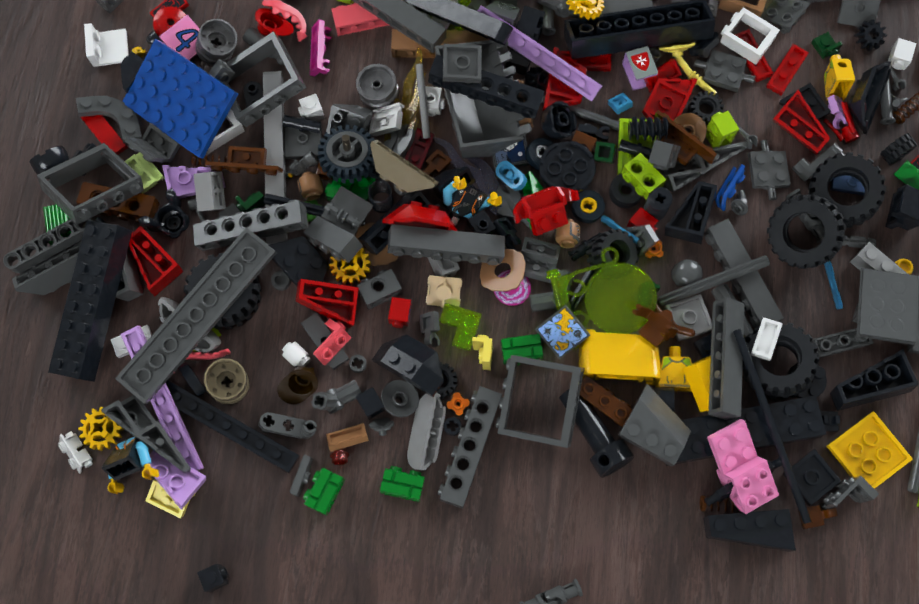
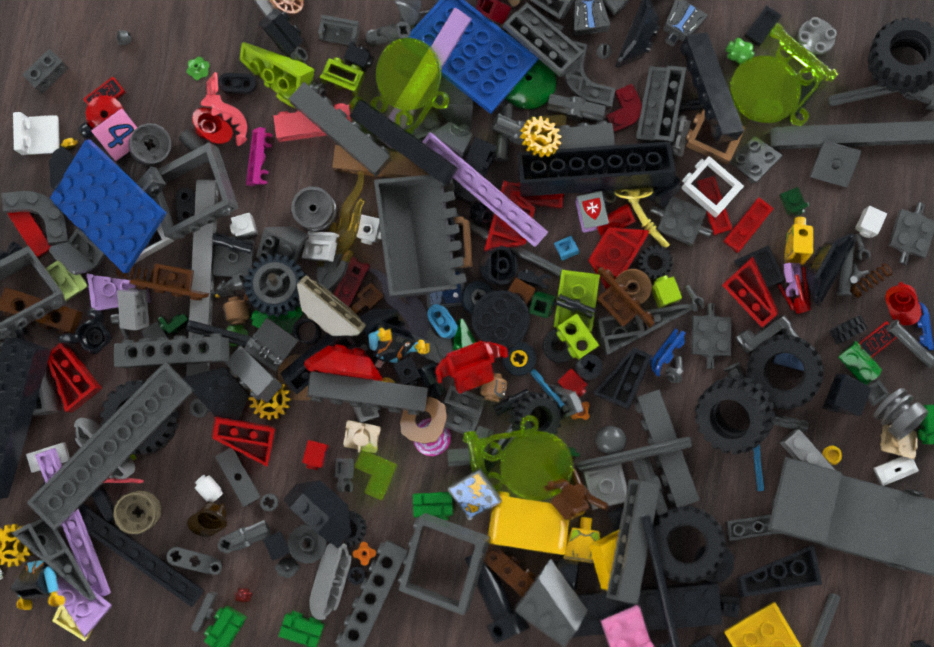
camera: 10 degrees right, 10 degrees up
coral bracket [313,318,351,365] -> none
medium nougat tile [326,423,369,452] -> none
dark grey brick [357,269,403,310] -> none
light grey bar [415,64,430,139] -> none
black brick [428,54,545,119] -> none
dark grey tile [443,44,482,83] -> none
light yellow bracket [472,335,493,371] -> none
black piece [628,117,668,141] -> none
dark grey brick [648,140,681,170] -> none
white tile [751,317,783,361] -> none
black gear [854,19,888,51] -> none

